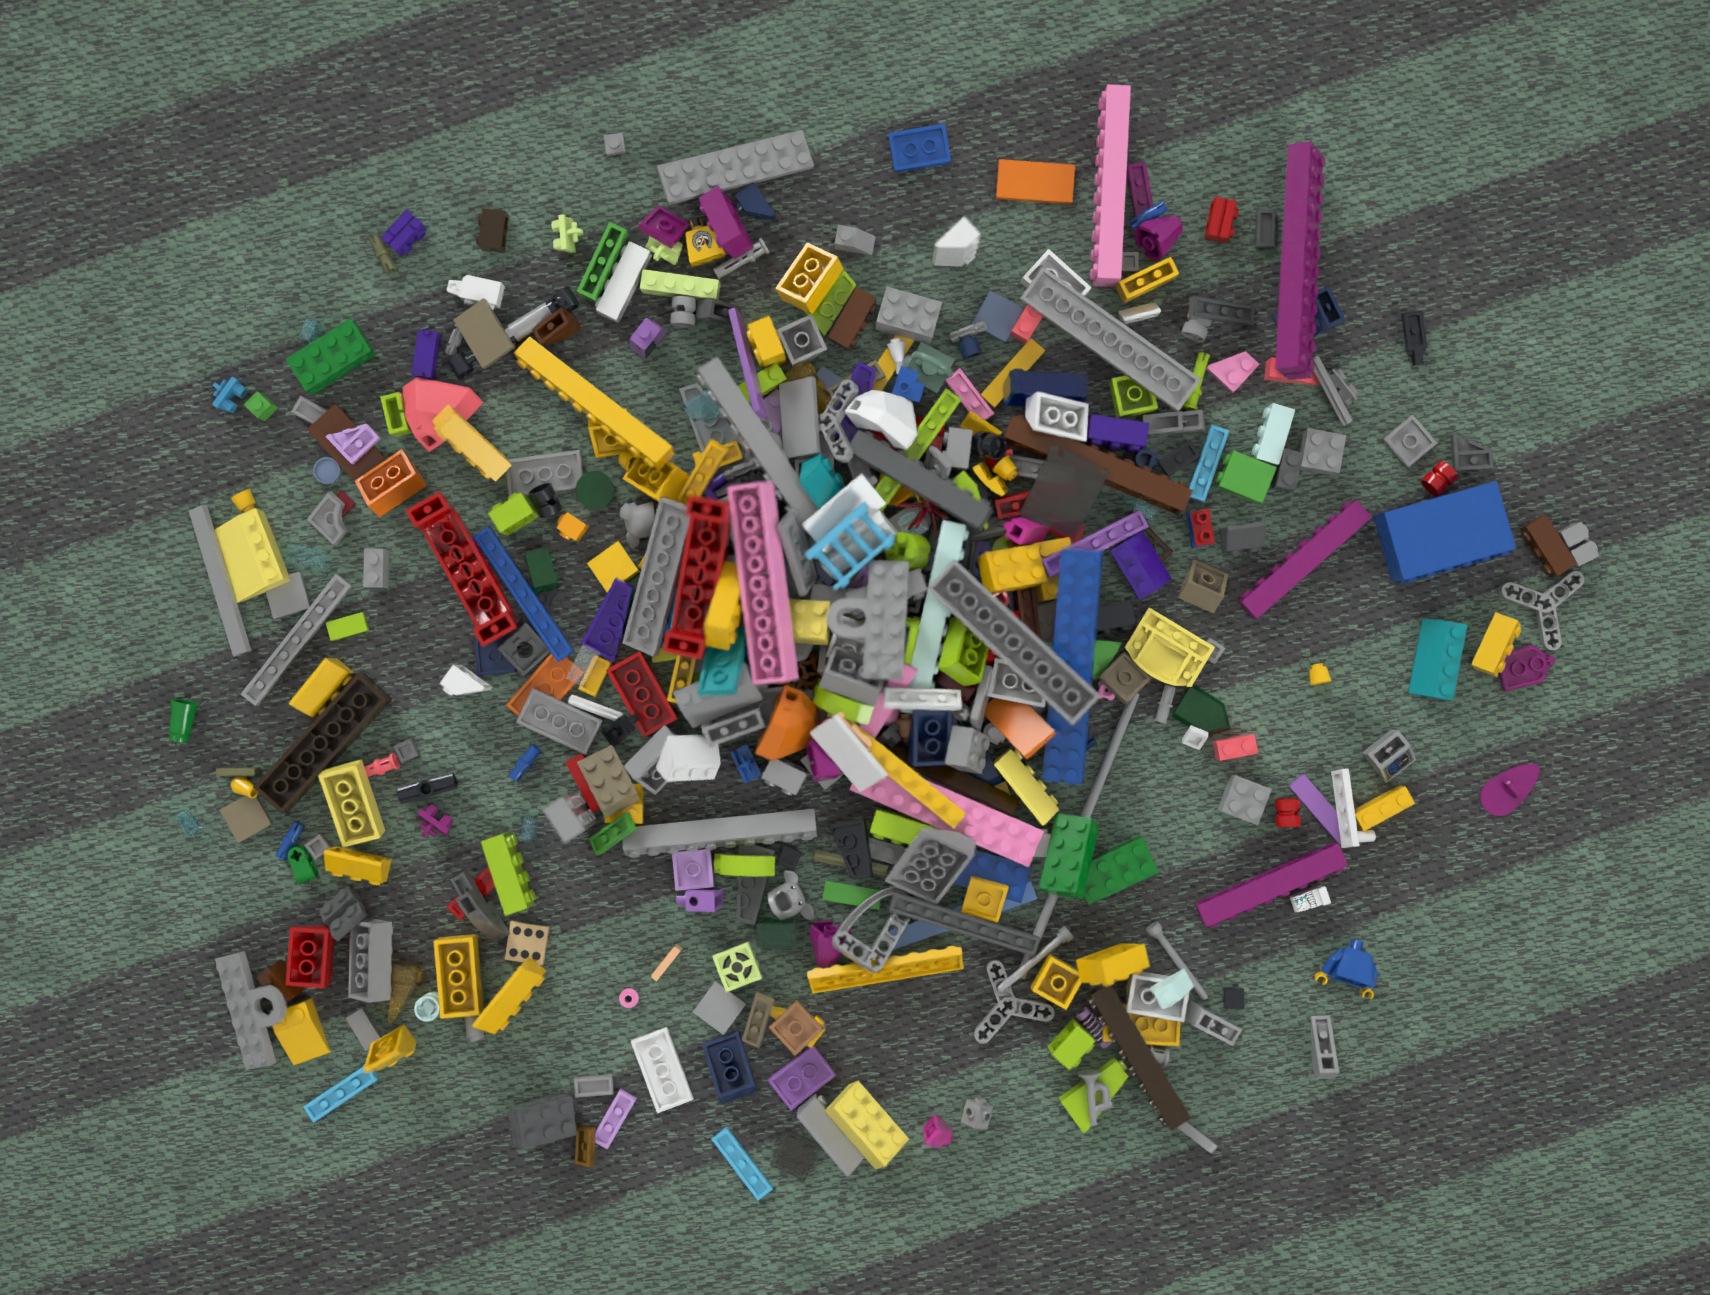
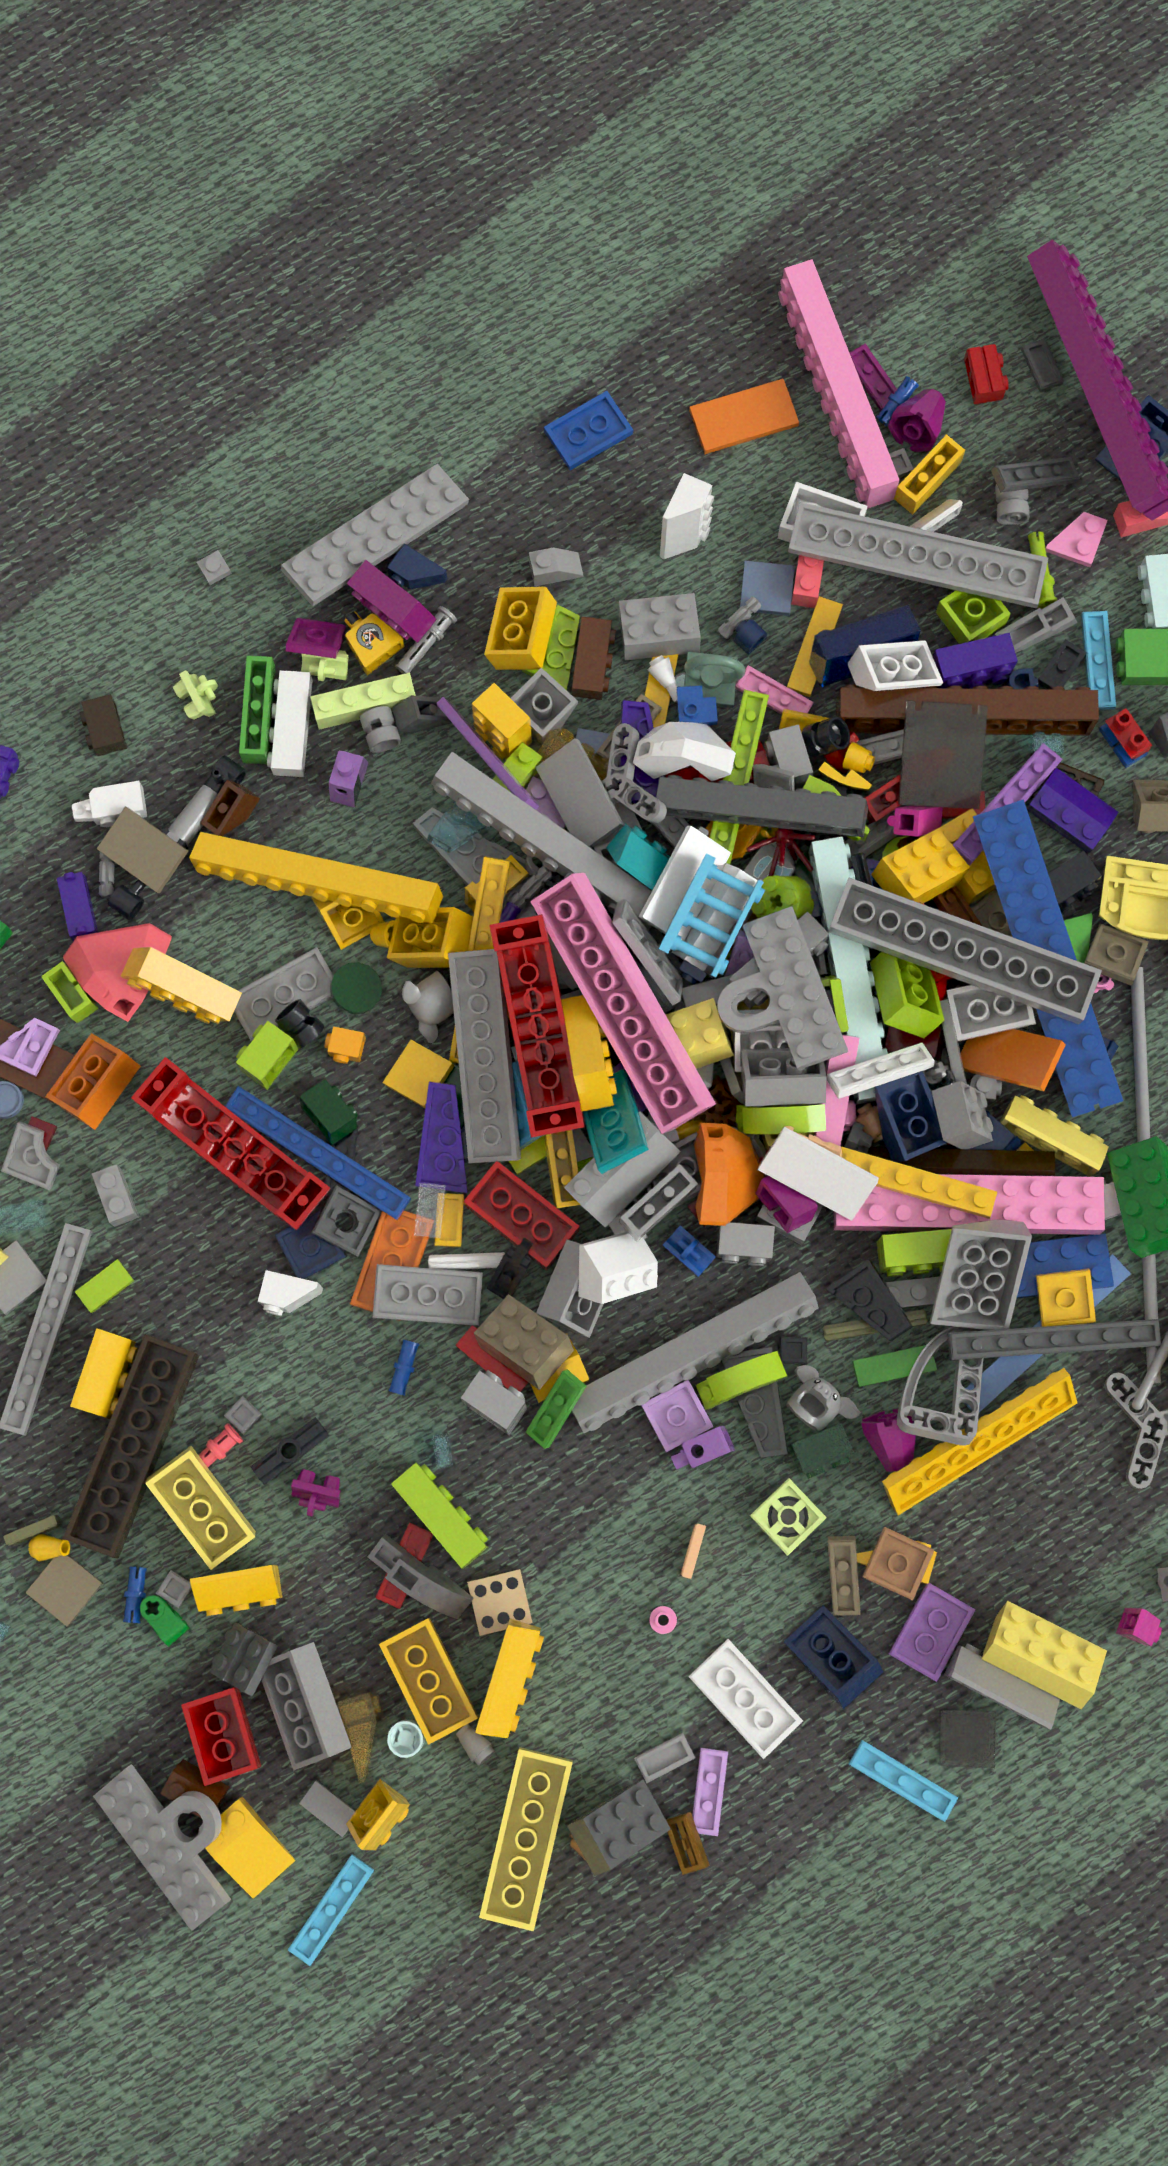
camera: 30 degrees left, 10 degrees down
light grey tile [693,980,746,1035] -> none
none -> light yellow brick [479,1747,573,1931]

